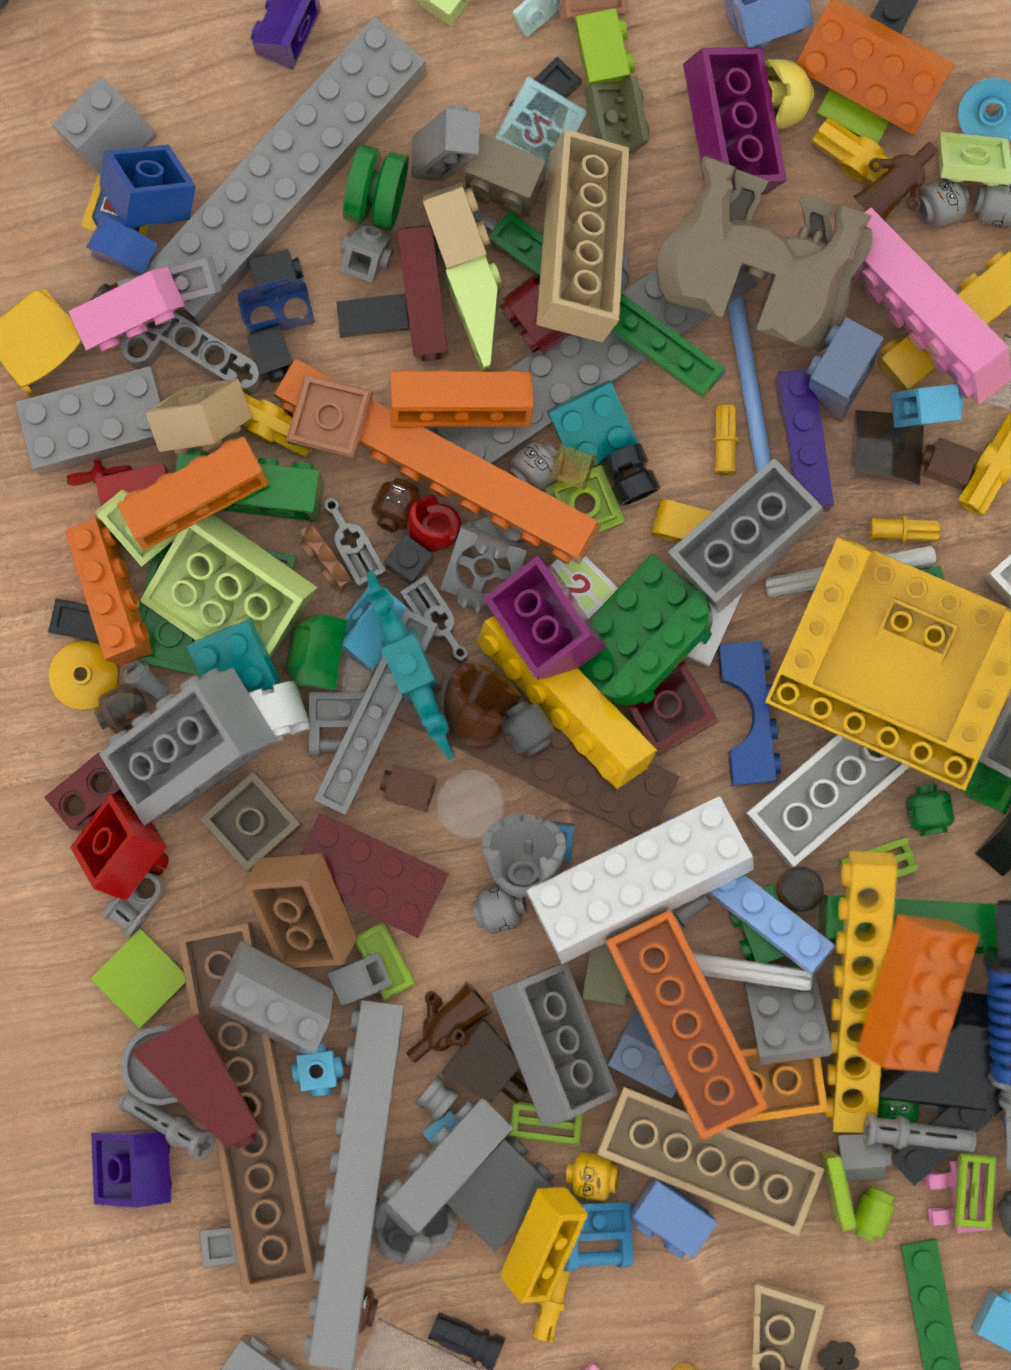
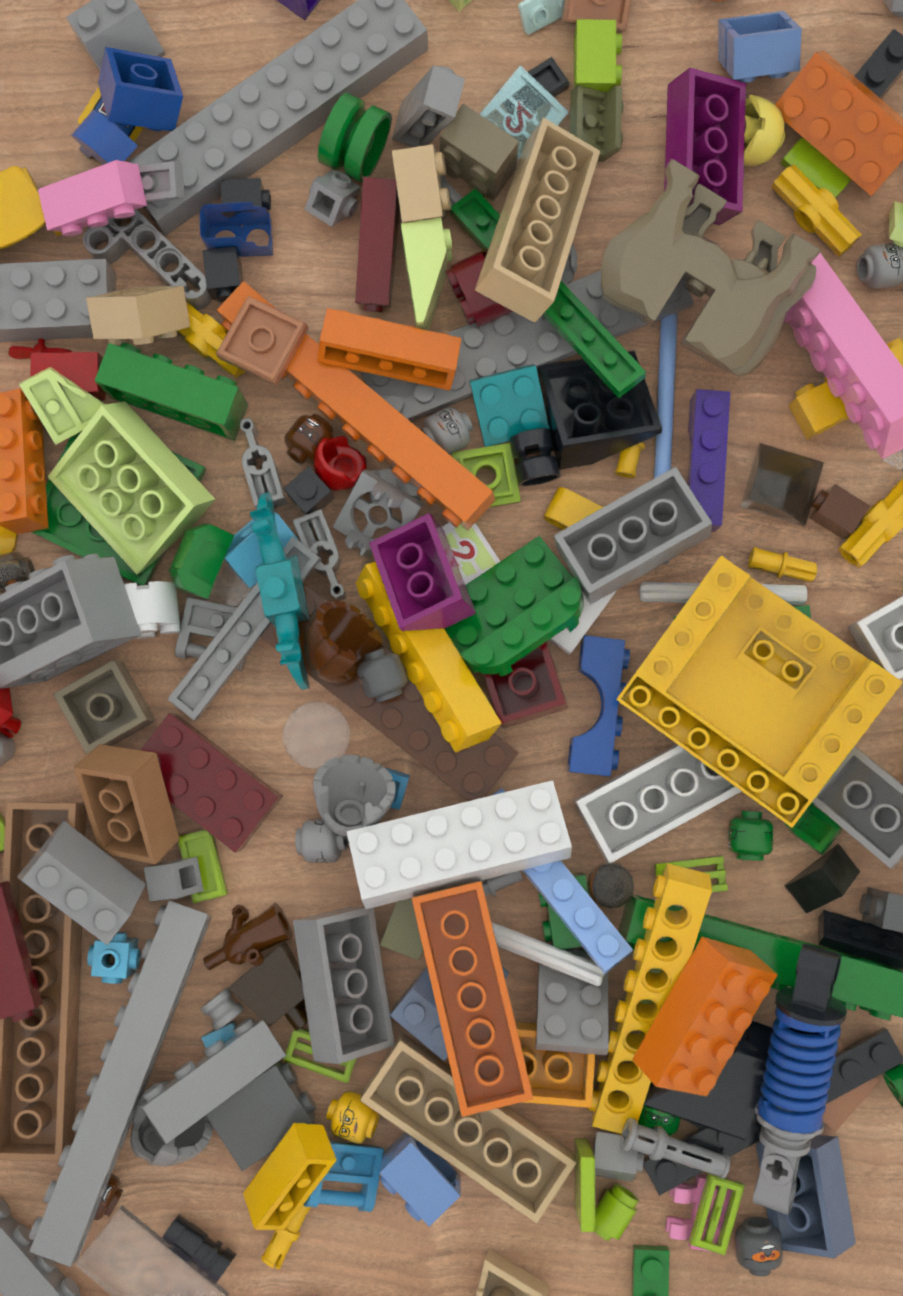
camera: 10 degrees right, 0 degrees up
orange brick [117,436,270,551] -> none
light grey pin [124,659,168,702] -> none
teal plate [186,618,281,693] -> none
nougat plate [300,523,354,591] -> none
black tile [336,294,409,338] -> none
reddish brown brick [380,764,437,813] -> none
clear yellow plate [550,445,596,489] -> none
sand blue slope [807,317,884,422] -> none
reddish brown piece [853,141,939,222] -> none
medium azure brick [891,384,964,428] -> none
none -> black slope [538,351,662,470]

